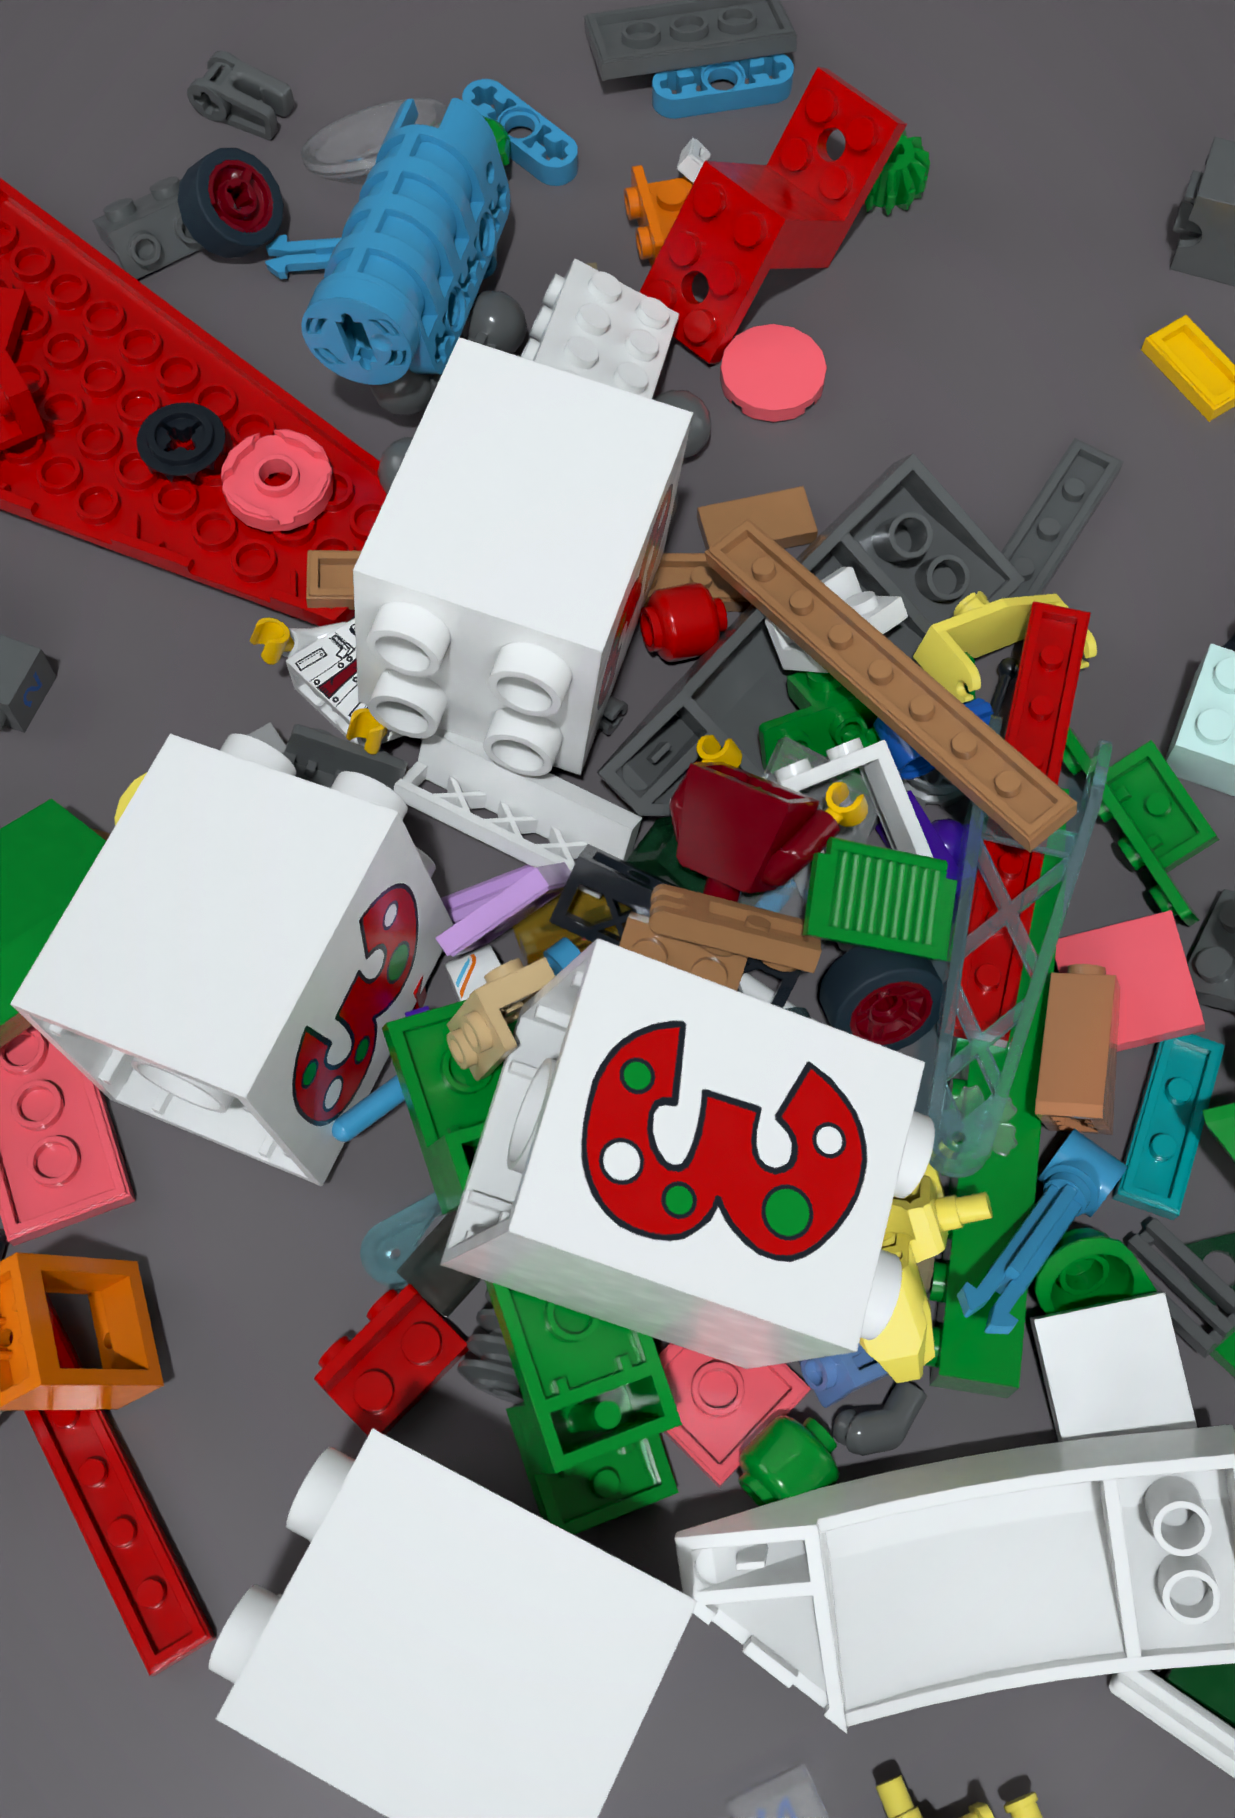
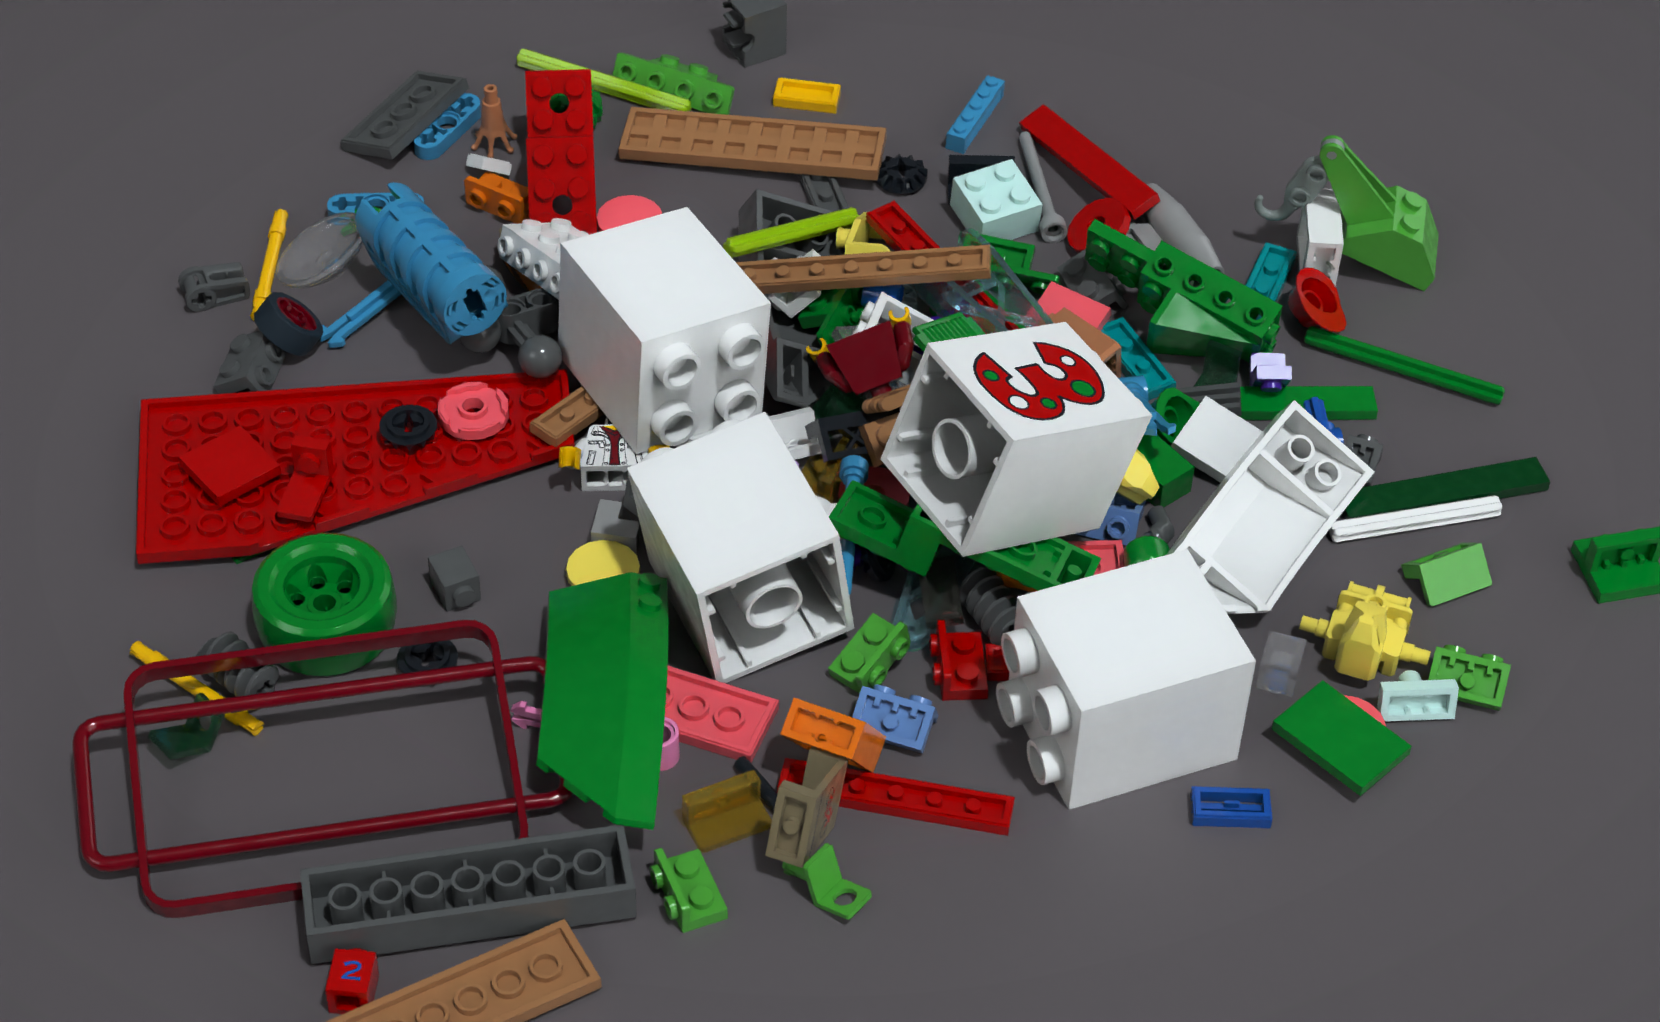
camera: 50 degrees left, 20 degrees down
lavender tile [436,862,571,957] -> none
tan bracket [447,957,555,1081] -> none
none -> yellow piece [250,209,288,321]
none -> nougat piece [471,84,517,158]
none -> lime axle [516,48,691,111]
none -> bright green bracket [612,52,735,115]
none -> medium nougat plate [619,107,887,181]
none -> lime axle [723,207,859,258]
none -> bright green bracket [828,613,911,694]
none -> medium blue bracket [852,684,939,754]
none -> black gear [877,153,928,194]
none -> red tile [985,644,1010,681]

